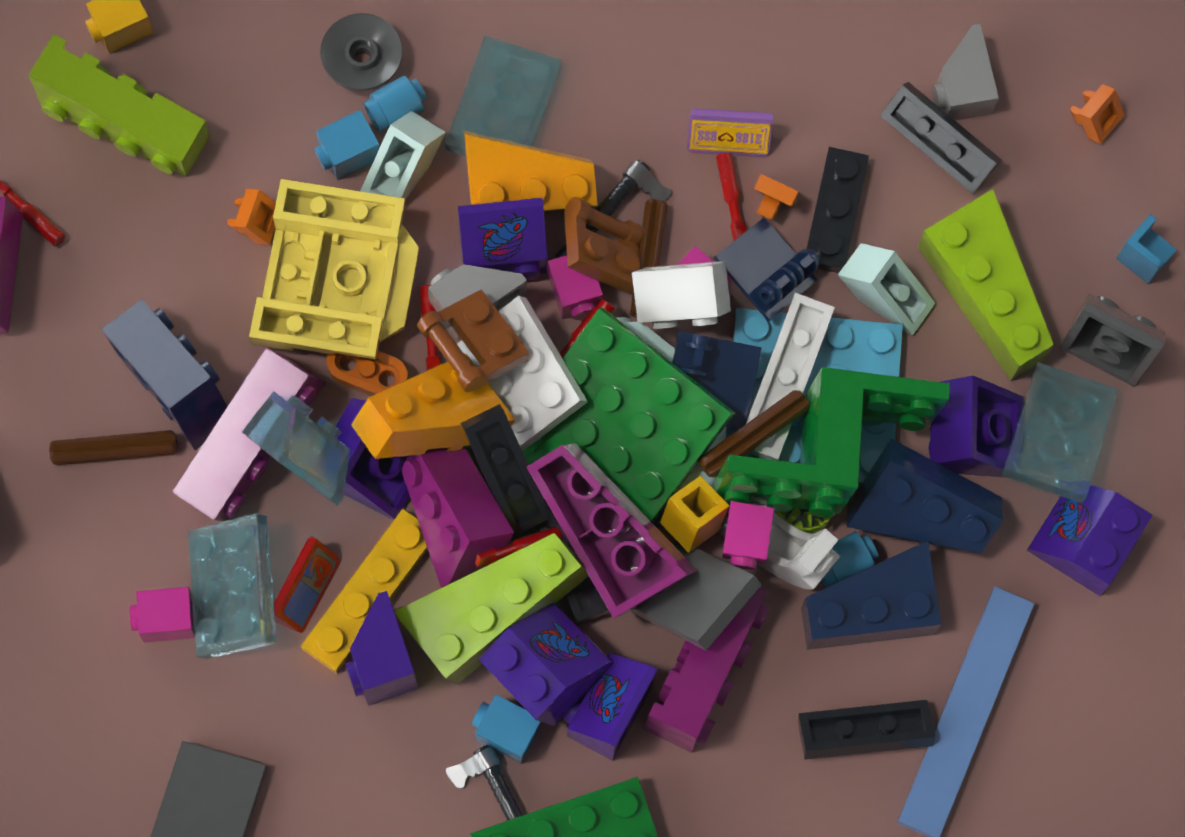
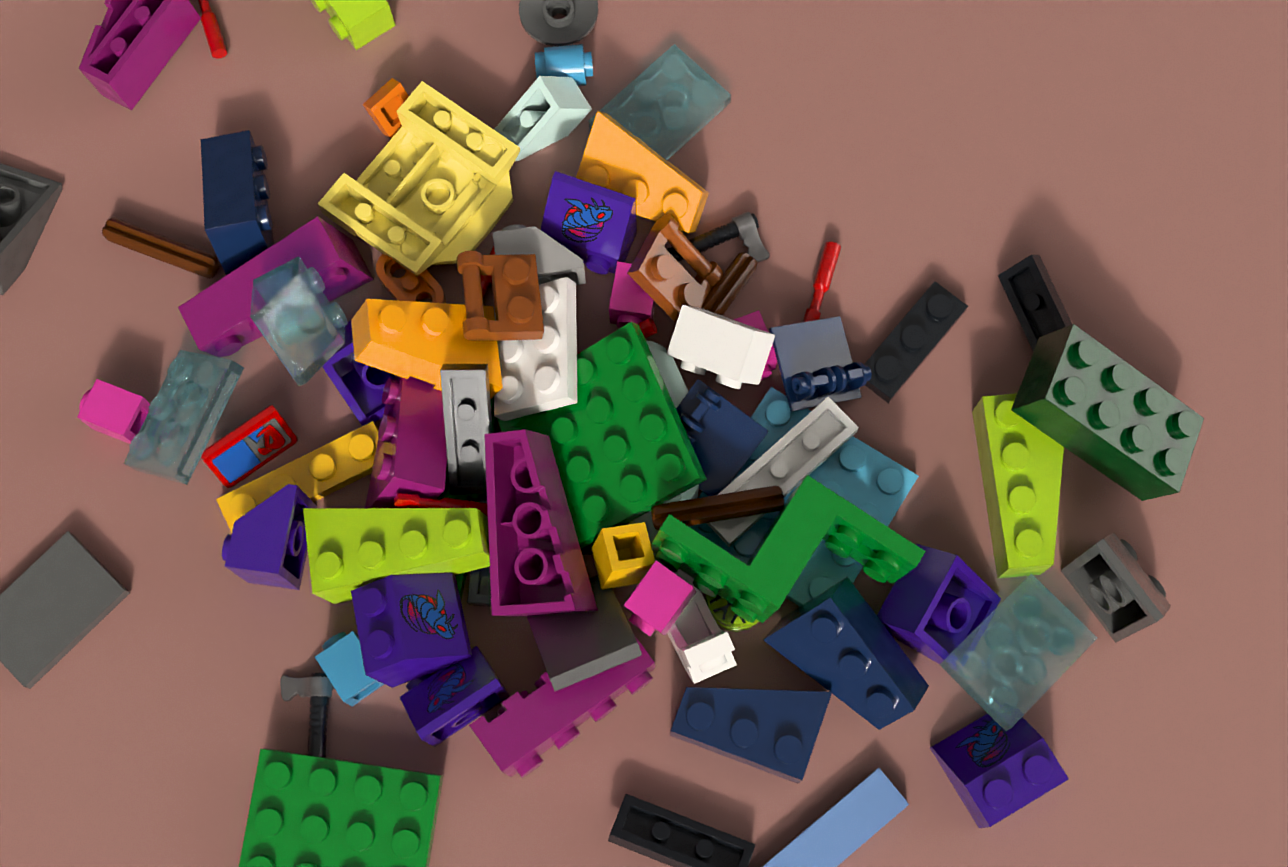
camera: 35 degrees right, 0 degrees up
dark azure brick [314,110,380,180] -> none
slope [687,108,773,157] -> none
orange tile [754,174,801,221] -> none
dark azure brick [821,531,879,588] -> none
light aqua slope [838,243,935,335] -> none
light grey slope [932,23,999,120] -> none
orange tile [1070,84,1125,144] -> none
dark azure panel [1116,214,1177,284] -> none
none -> dark green brick [1011,324,1204,501]

